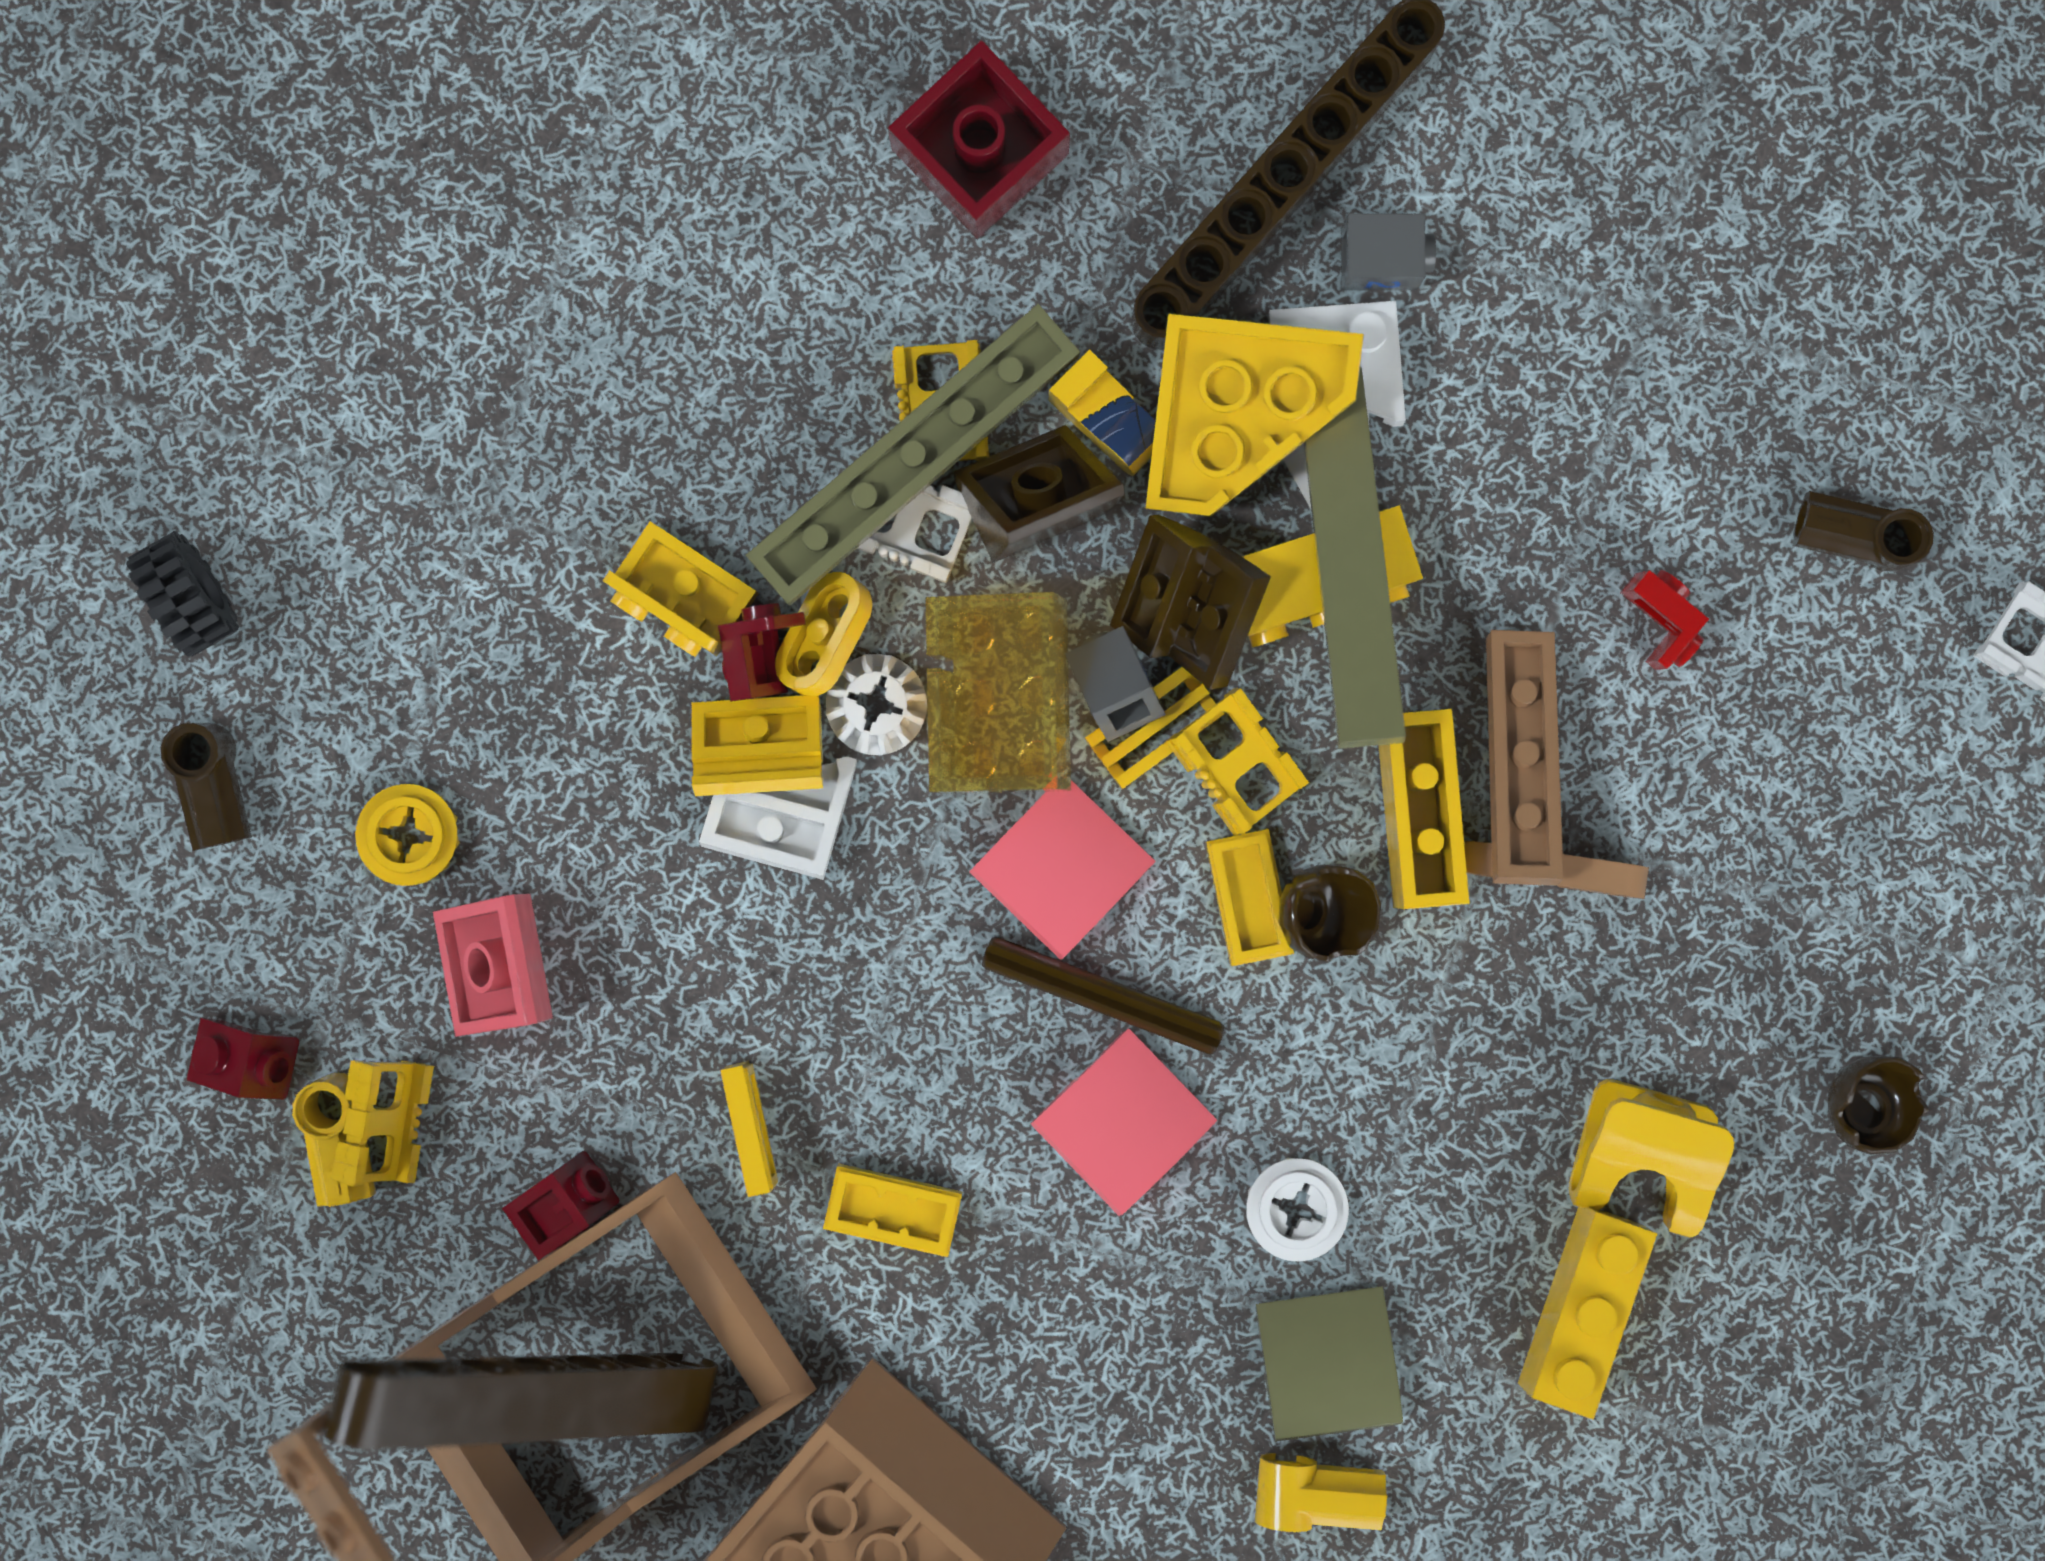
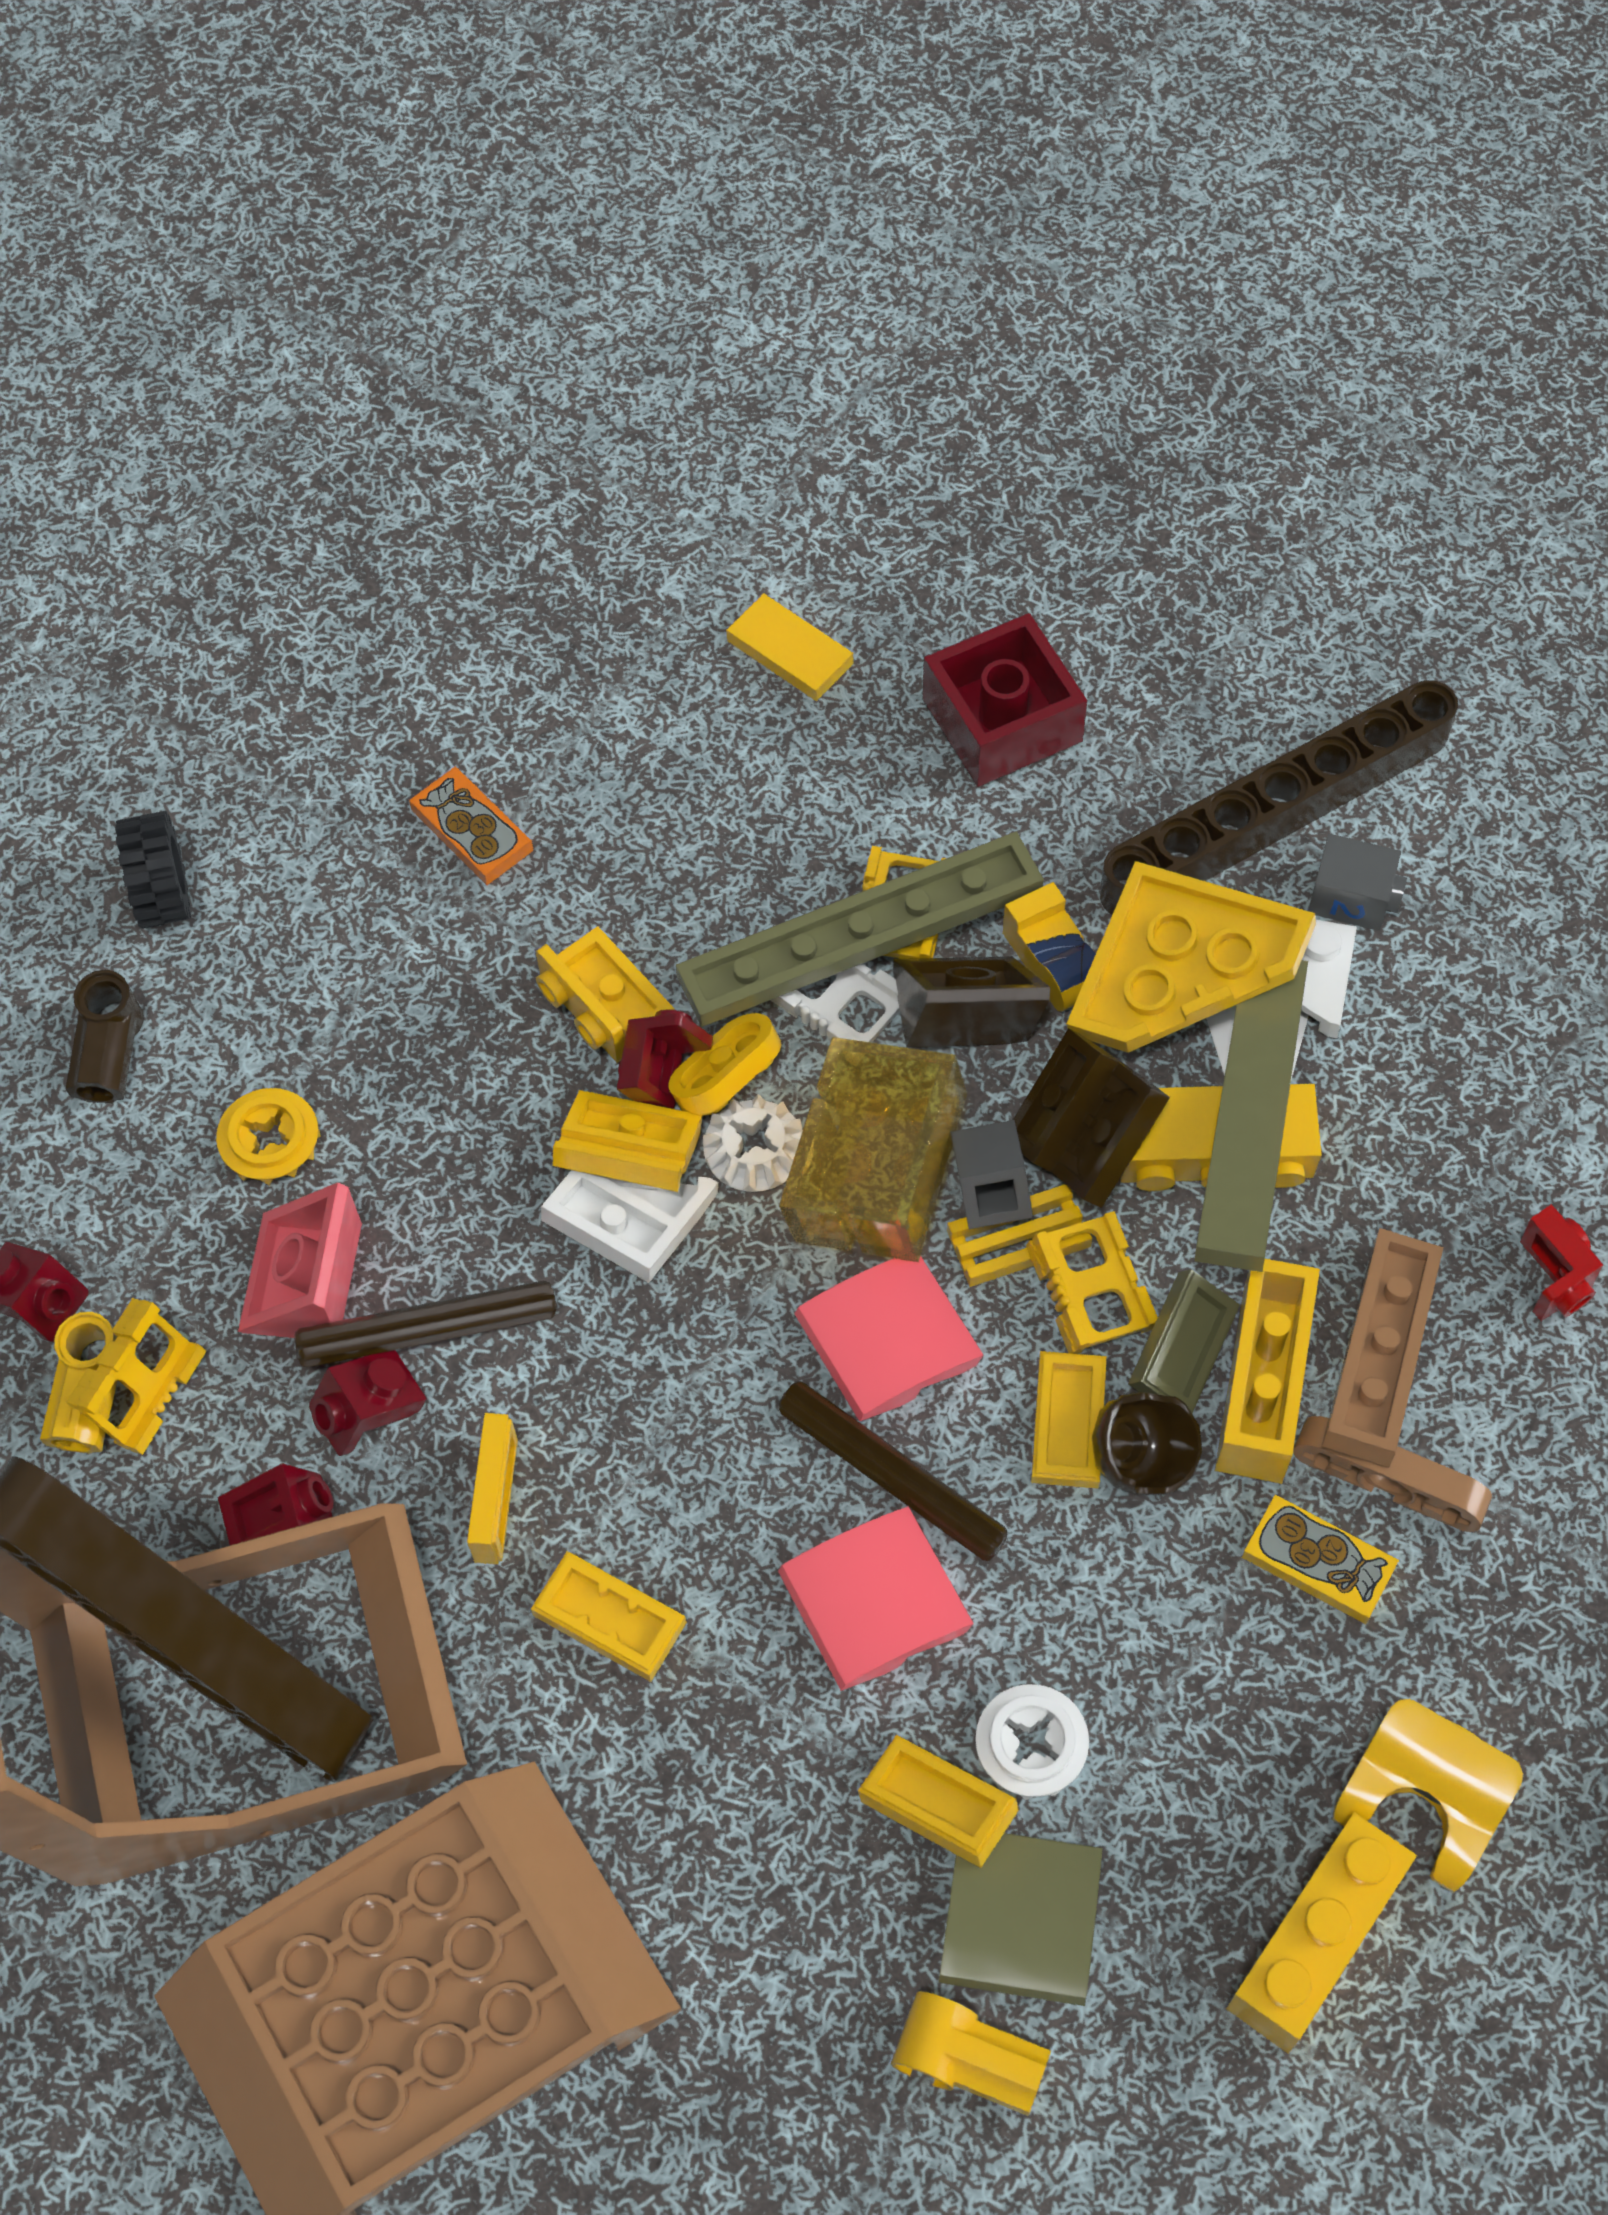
camera: 20 degrees right, 25 degrees down
none -> dark brown axle [294,1280,556,1367]
none -> dark red bracket [309,1350,427,1456]
none -> tile [409,766,534,885]
none -> yellow tile [726,593,853,701]
none -> yellow tile [858,1735,1019,1868]
none -> olive tile [1128,1269,1240,1413]
none -> tile [1242,1494,1399,1624]

